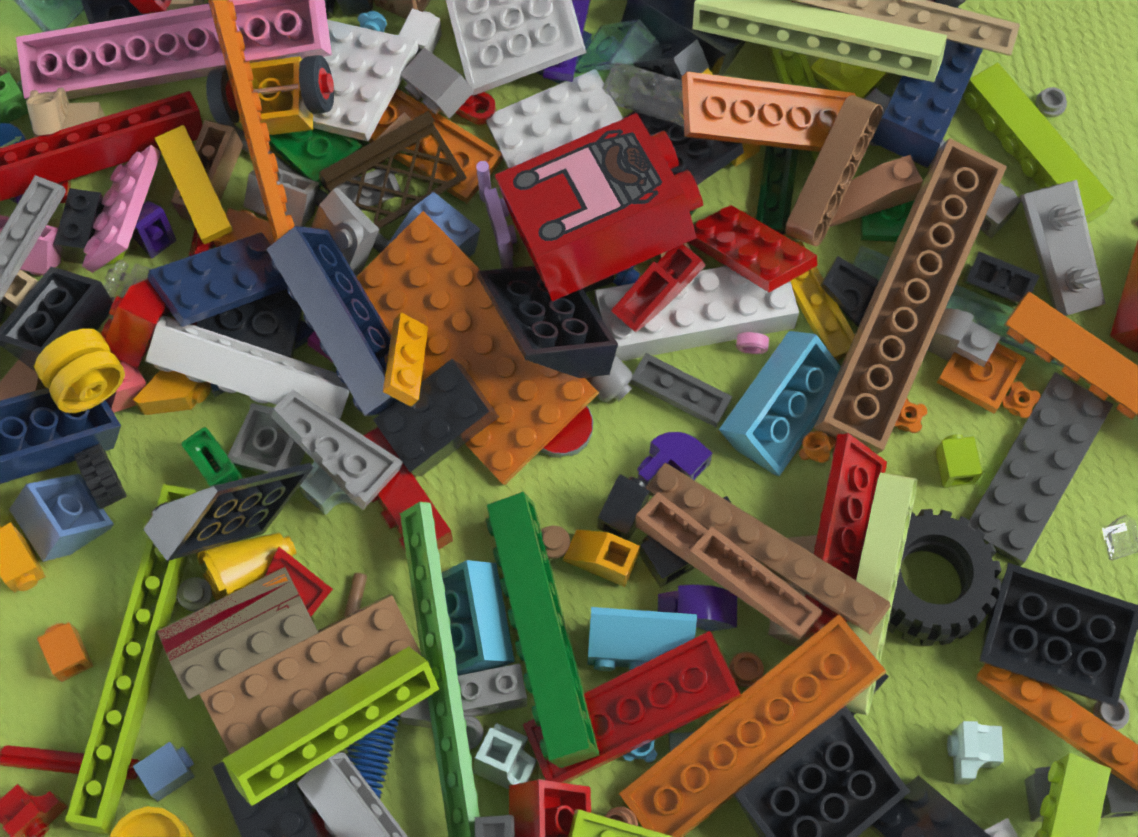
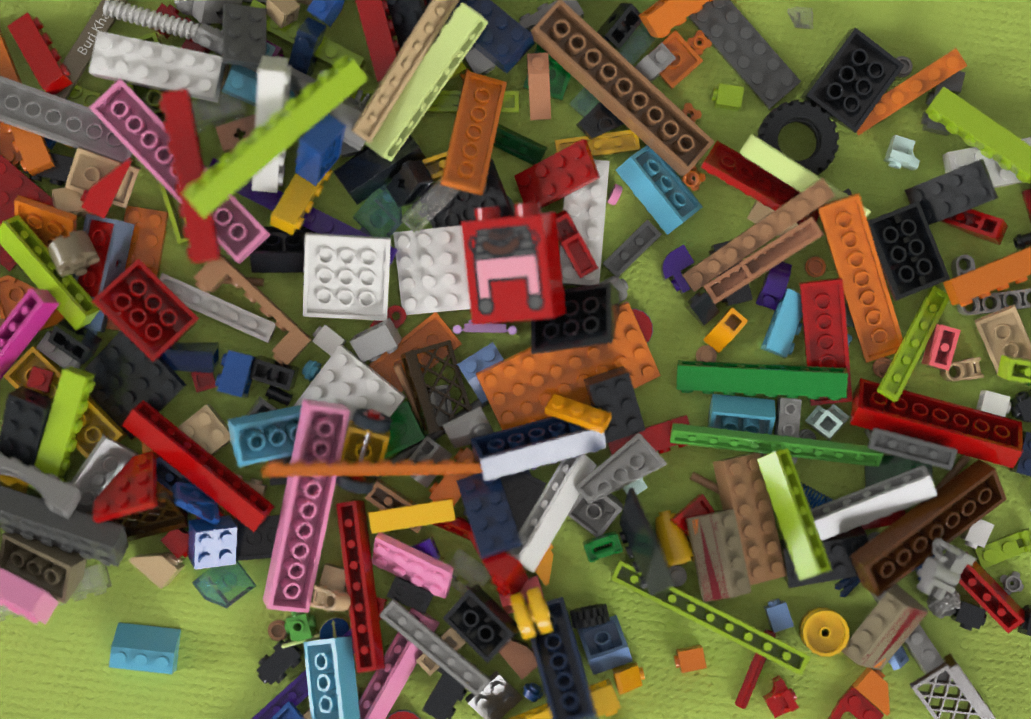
camera: 75 degrees left, 20 degrees up
medium nougat beam [785,95,882,246] -> none

